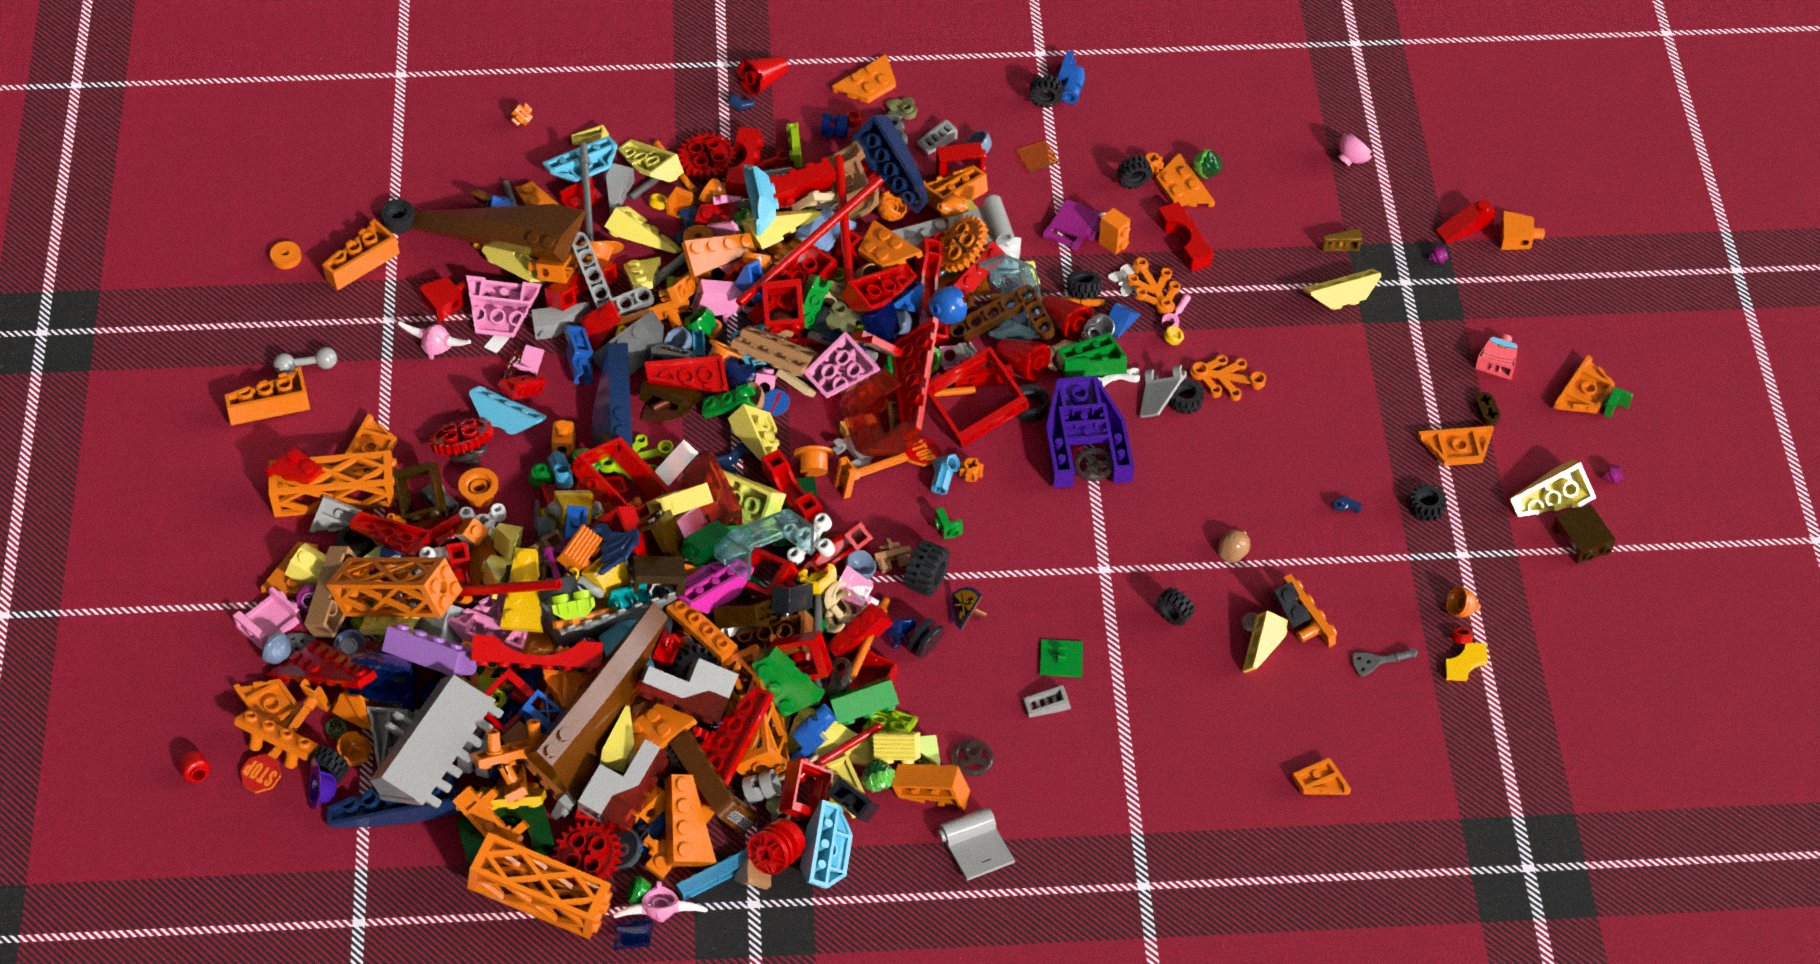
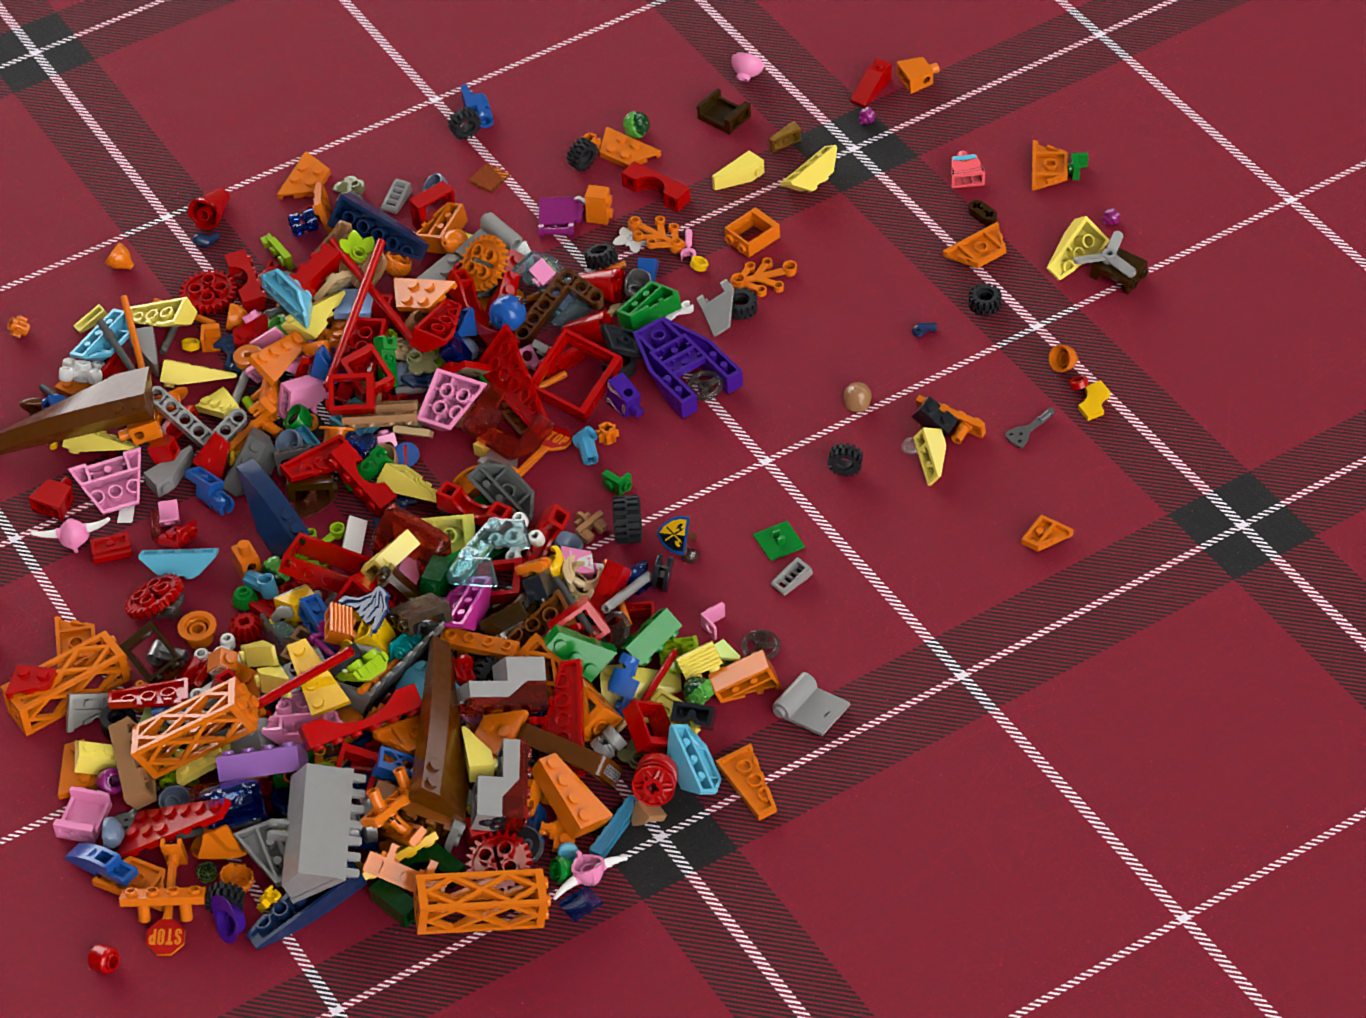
camera: 25 degrees left, 5 degrees down
none -> white gear [59,358,105,385]
none -> blue slope [65,843,139,887]
none -> red plate [90,532,133,565]
none -> orange helmet [105,242,135,270]
none -> orange bar [120,295,145,369]
none -> red gear [229,611,263,644]
none -> yellow plate [256,885,281,914]
none -> orange wing [312,182,333,235]
none -> red window [325,372,376,416]
none -> red arch [327,440,397,516]
none -> lime plate [339,230,375,263]
none -> dark grey wedge [466,463,535,527]
none -> orange plate [514,557,552,578]
none -> bright pink brick [529,258,557,290]
none -> medium azure tile [557,842,578,862]
none -> black plate [600,323,642,359]
none -> light grey piece [601,571,652,614]
none -> dark purple torso [606,372,644,418]
none -> clear smoke piece [680,548,701,564]
none -> dark brown panel [697,88,751,135]
none -> bright pink bracket [701,602,725,640]
none -> light yellow slope [712,151,764,190]
none -> orange wing [716,743,777,821]
none -> orange window [724,207,780,258]
none -> light grey piece [1073,231,1136,278]

